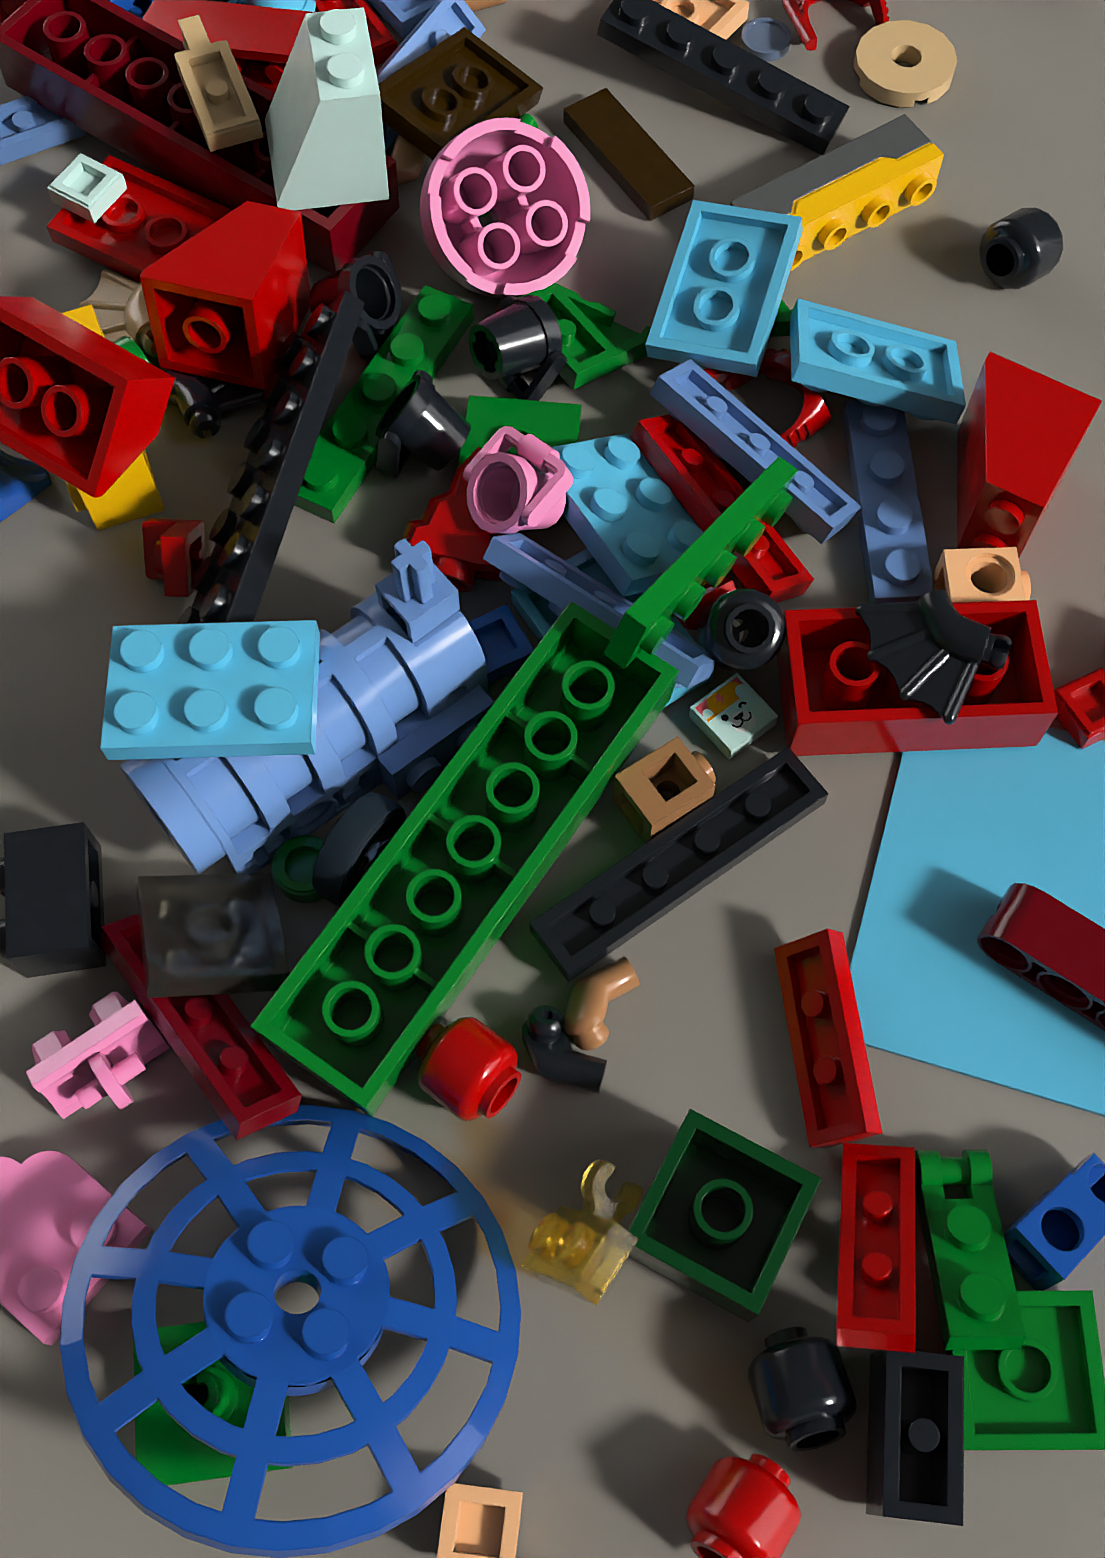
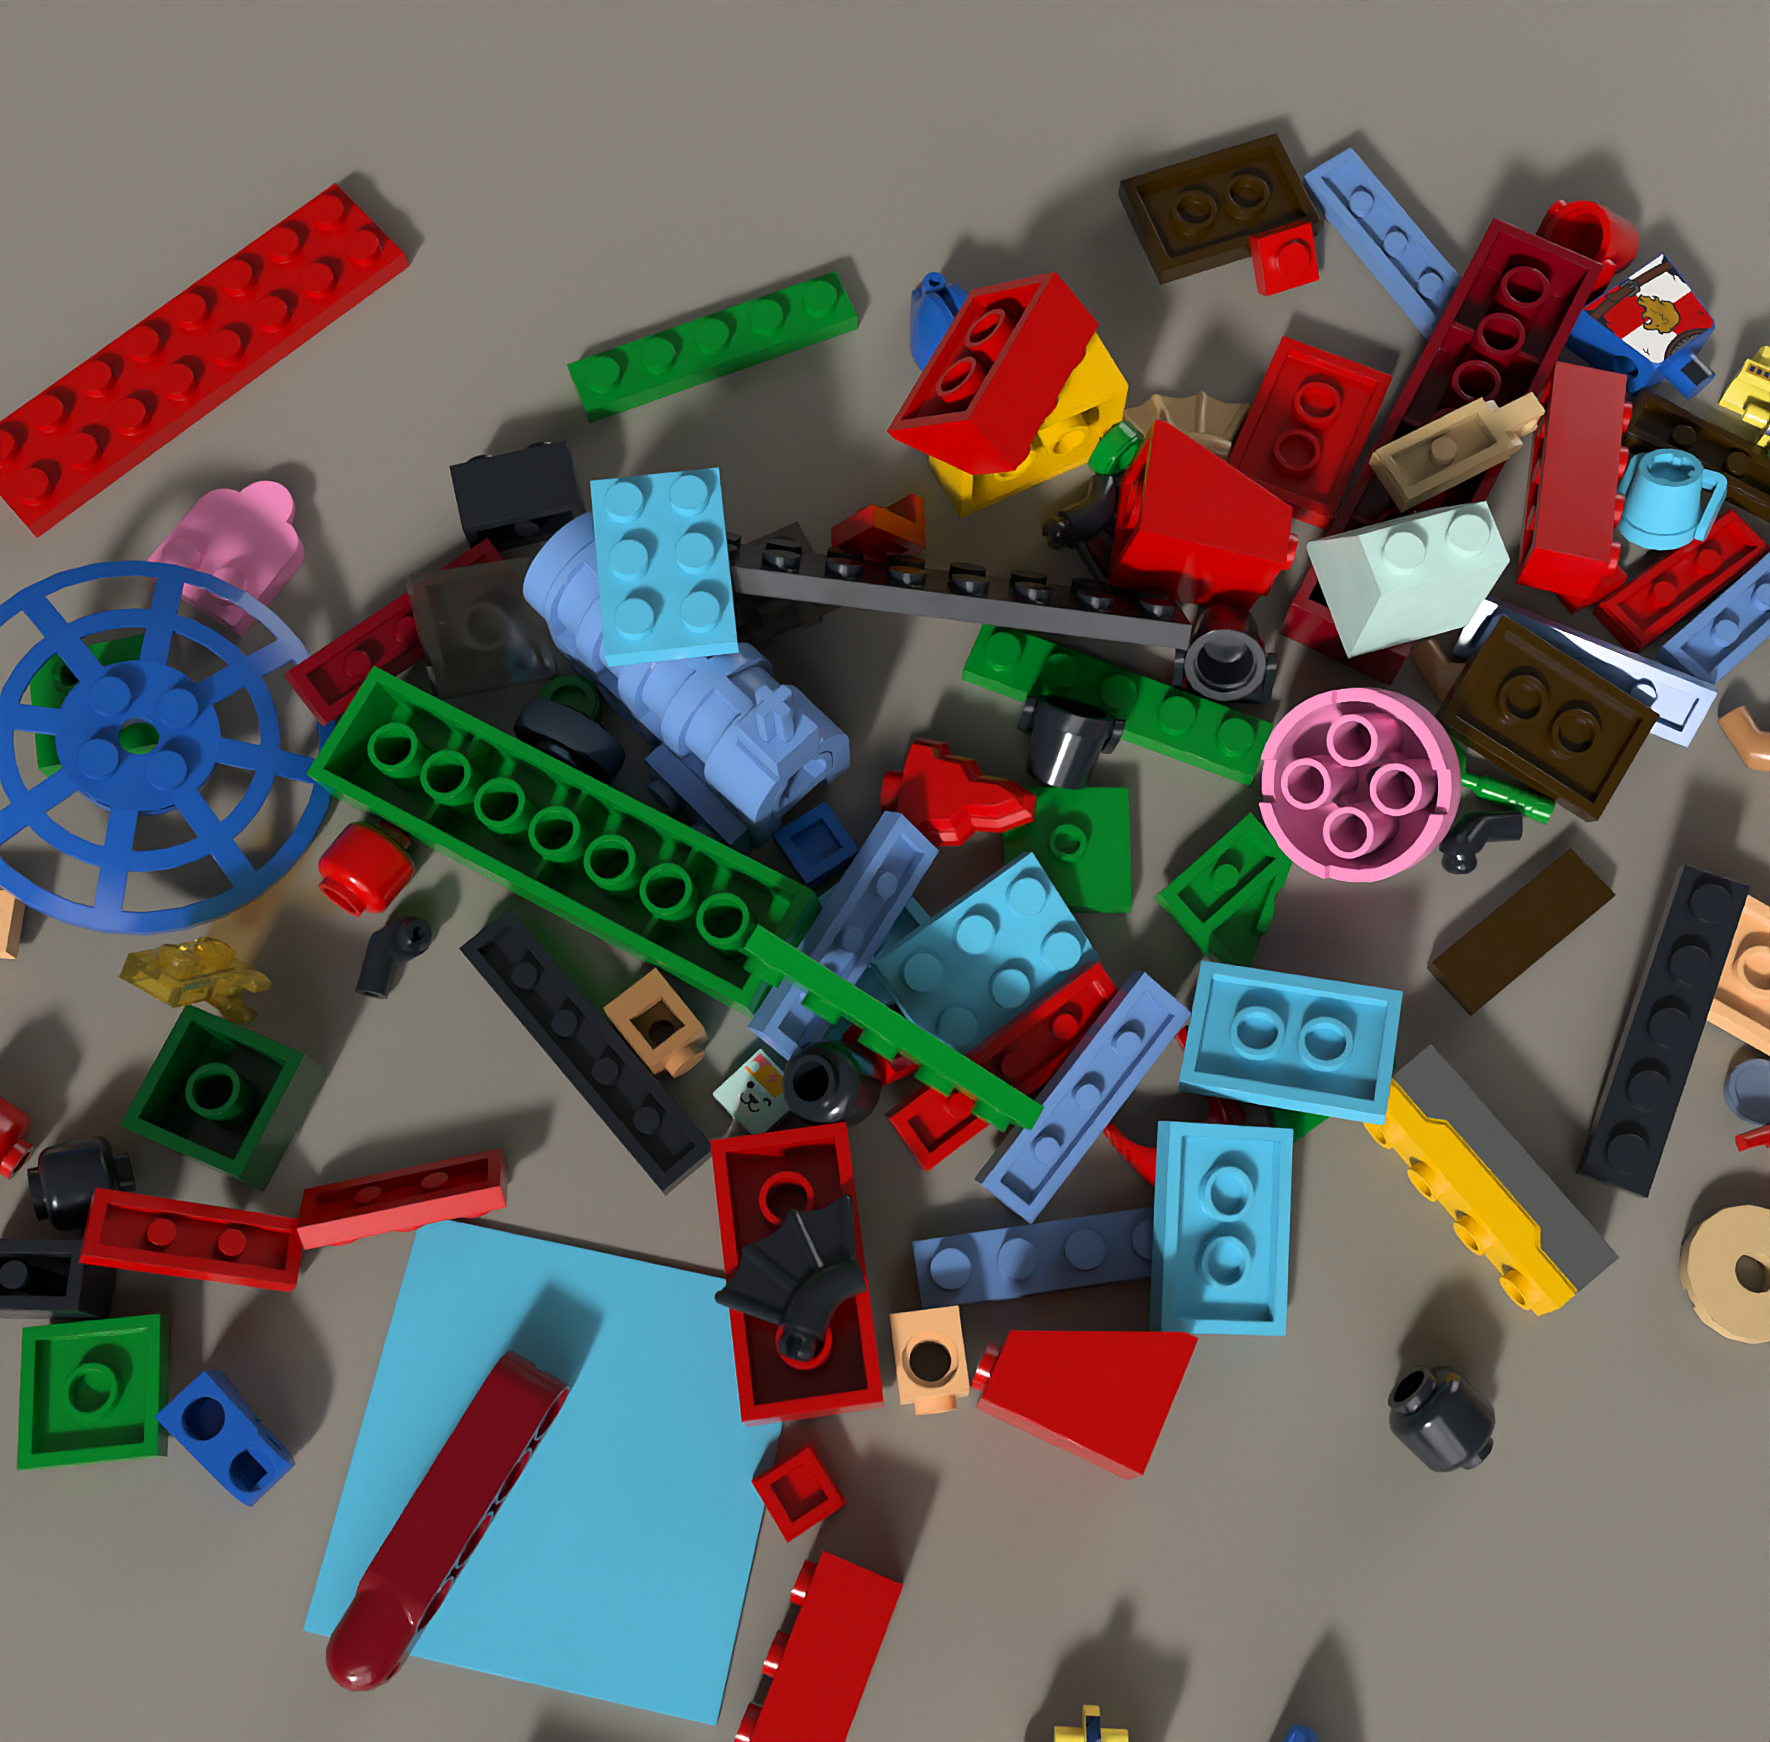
camera: 85 degrees right, 5 degrees up
bright pink hips [26,992,170,1119] -> none
light aqua tile [47,153,127,223] -> none
bright pink piece [463,426,574,535] -> none
black piece [468,294,567,401] -> none
medium nougat arm [564,956,640,1051] -> none
green plate [915,1149,1026,1350] -> none

